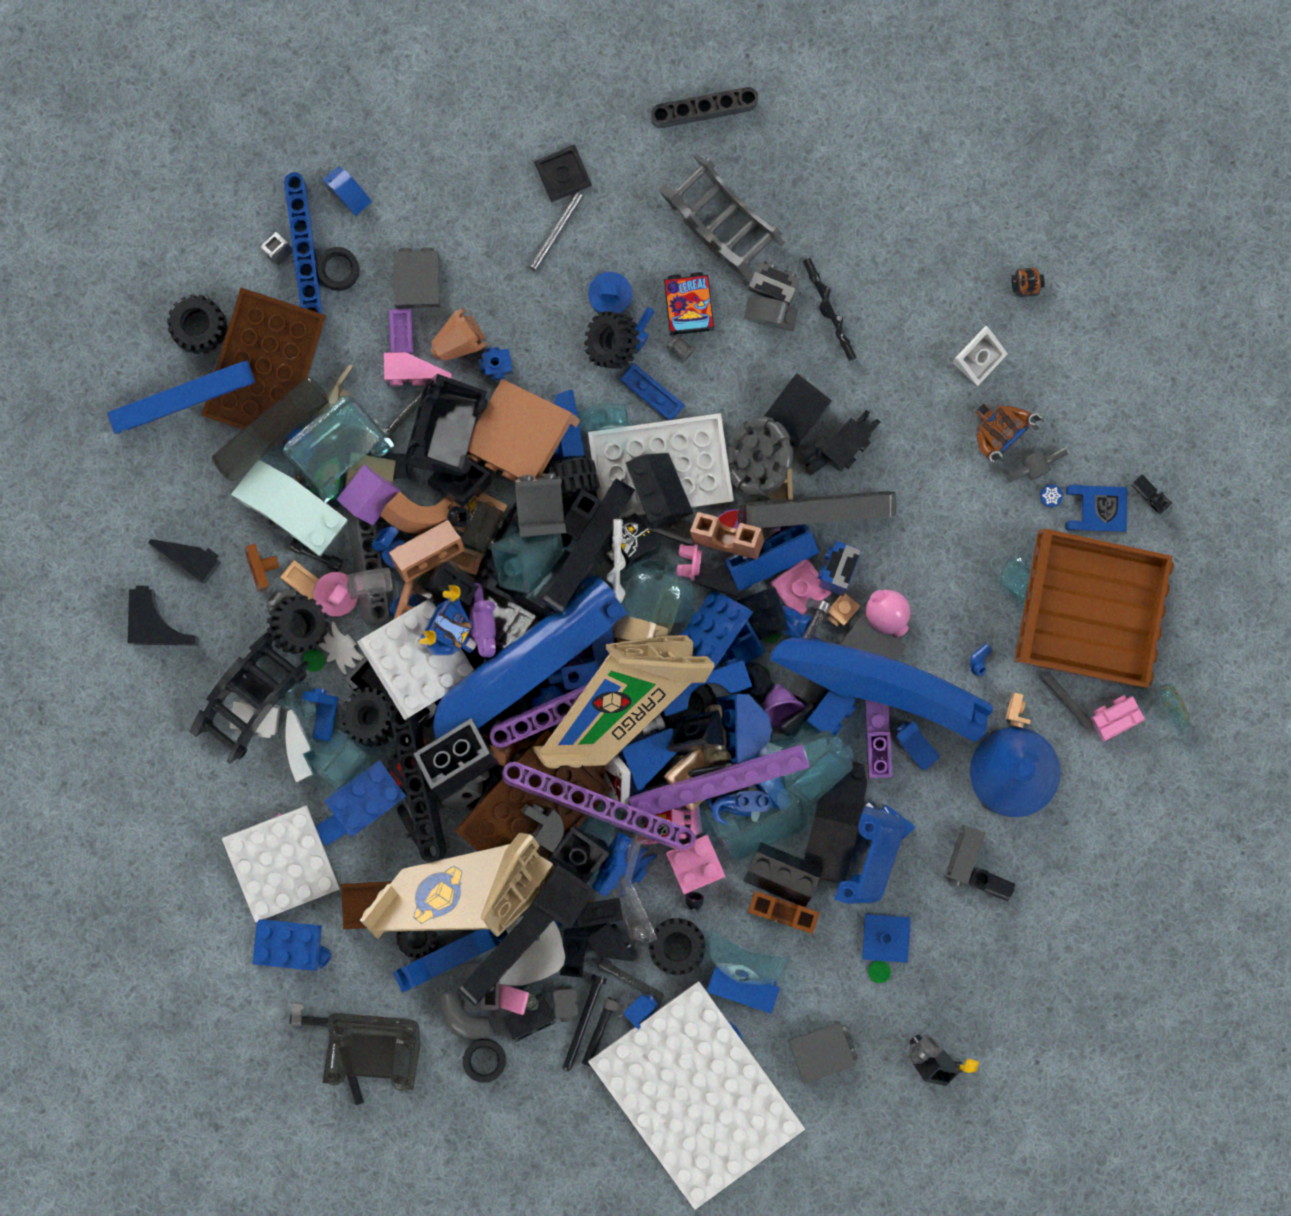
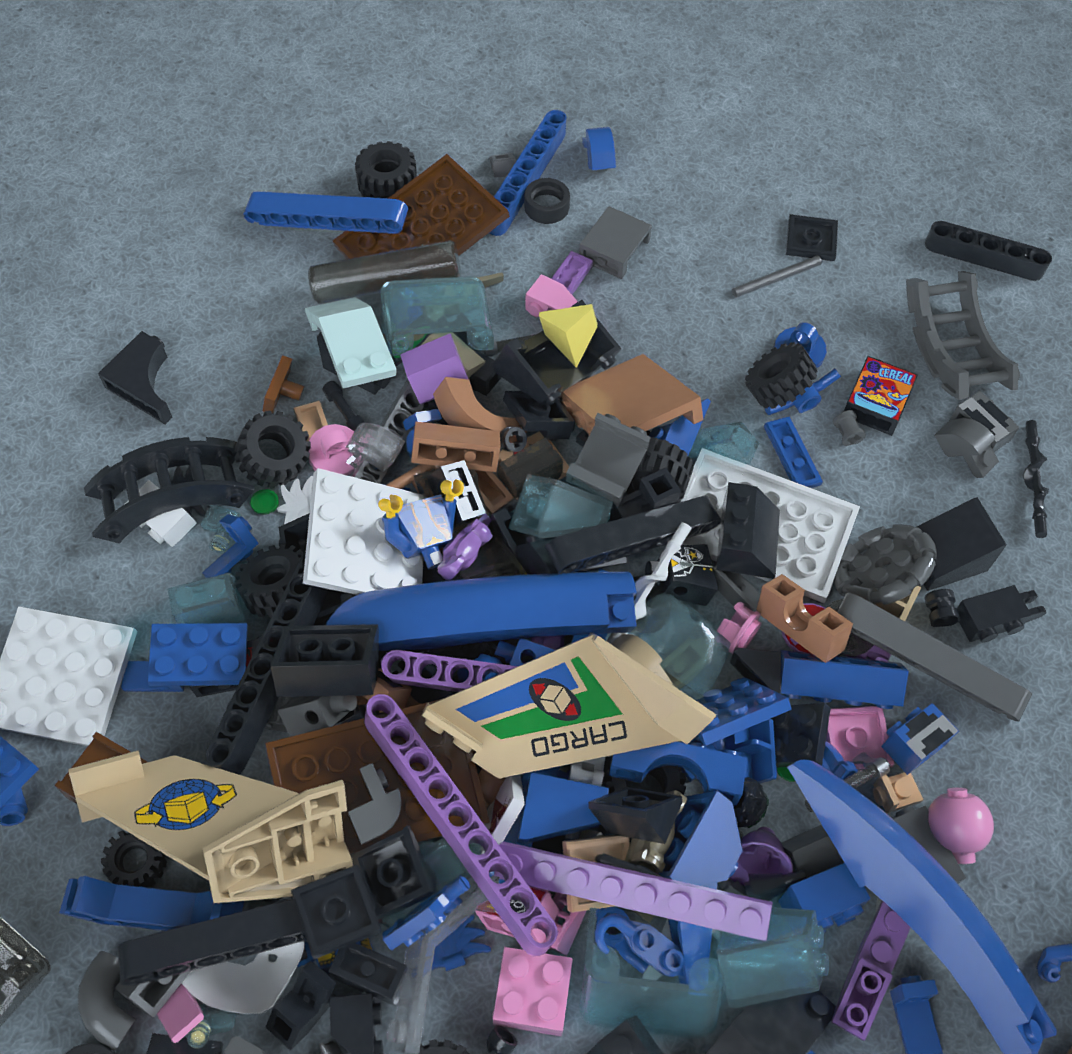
camera: 30 degrees right, 25 degrees down
black slope [148,539,221,584] -> none
white slope [285,709,315,783] -> none
nougat cone [431,308,488,361] -> none
blue brick [479,347,513,381] -> none
none -> light yellow slope [539,304,597,368]

